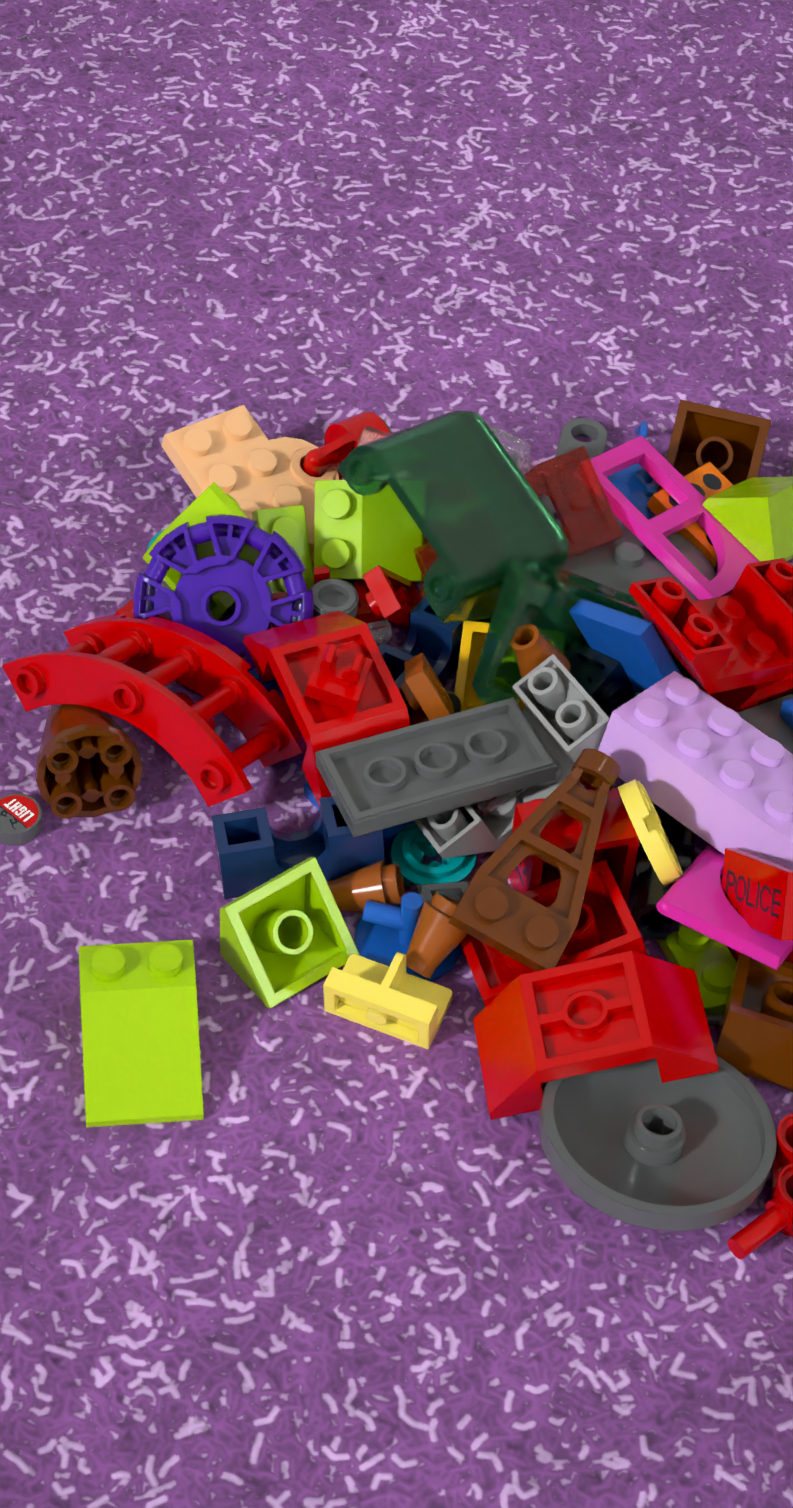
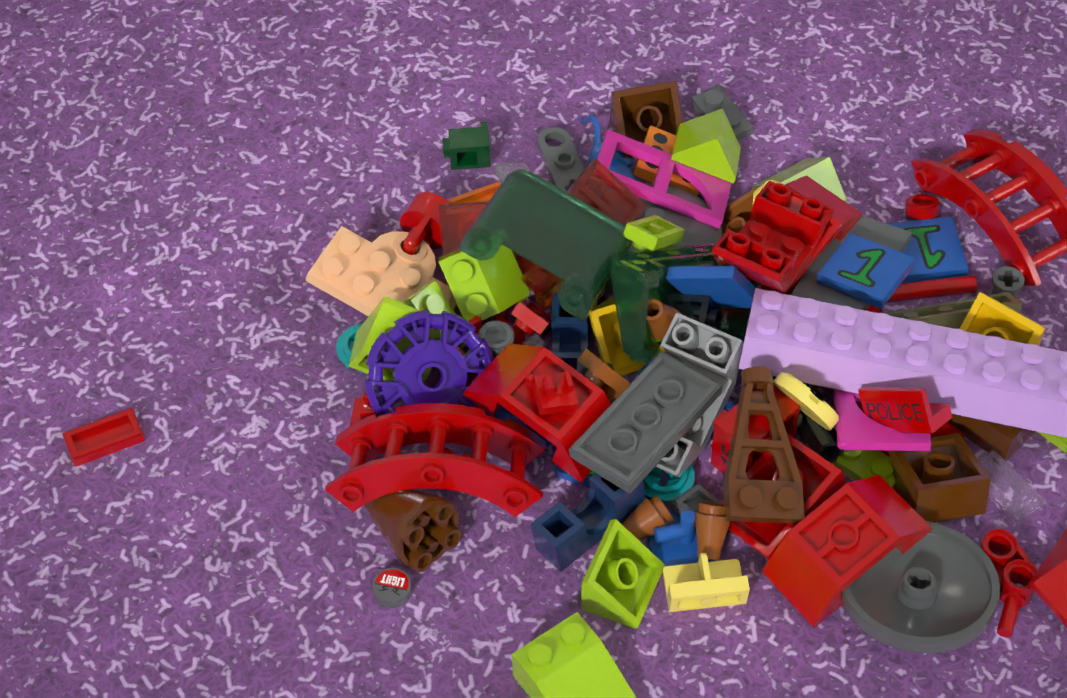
camera: 25 degrees left, 5 degrees up
none -> dark green brick [442,122,491,170]
none -> lime plate [622,215,685,253]

